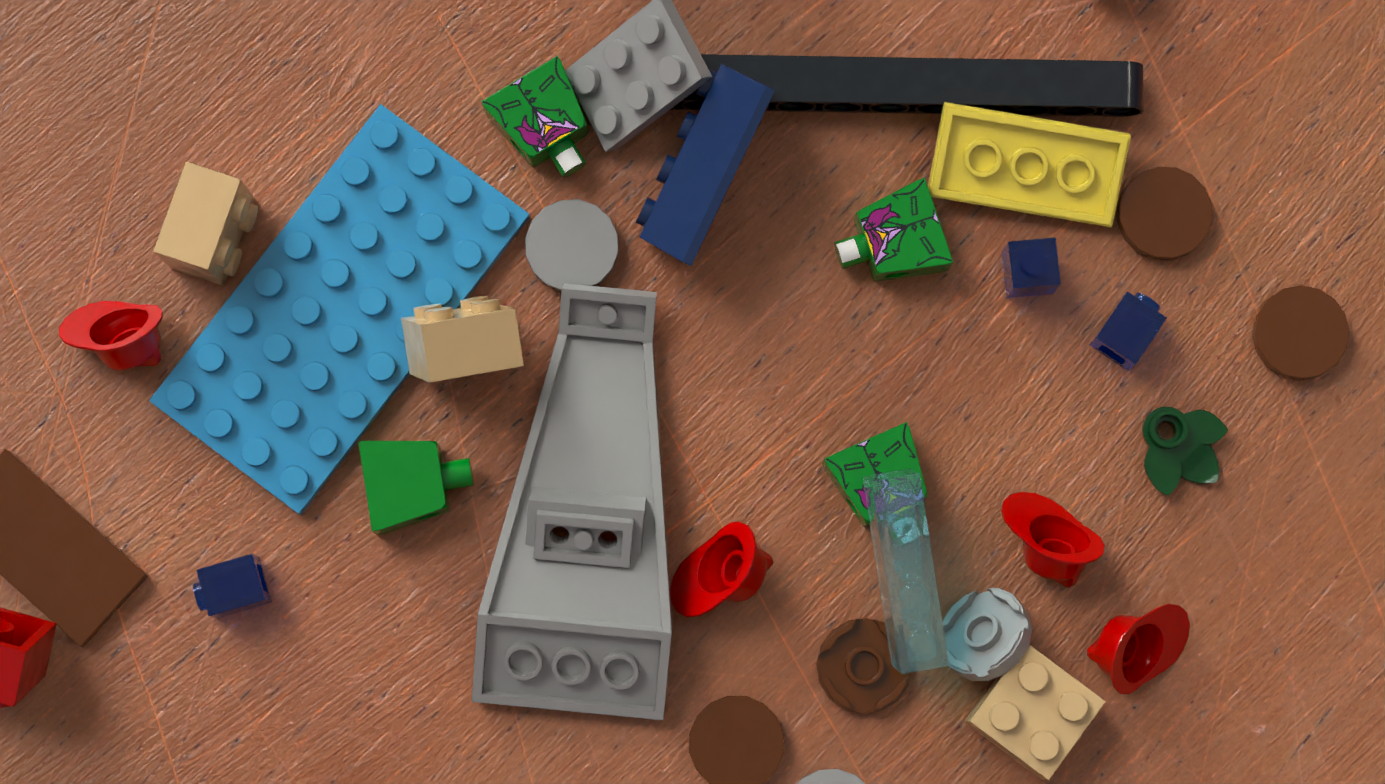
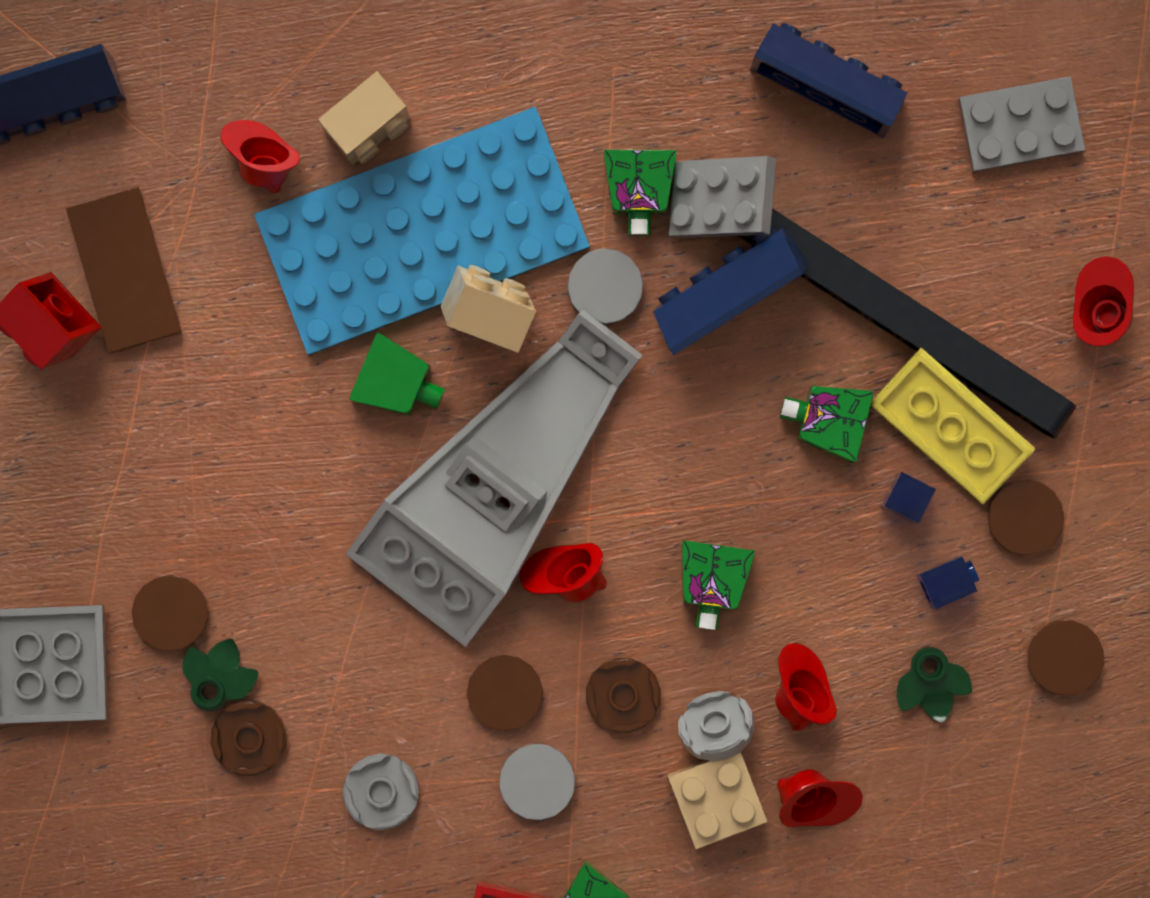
camera: 35 degrees right, 5 degrees up
clear blue brick [193,554,272,619] -> none
clear light blue brick [863,469,949,674] -> none

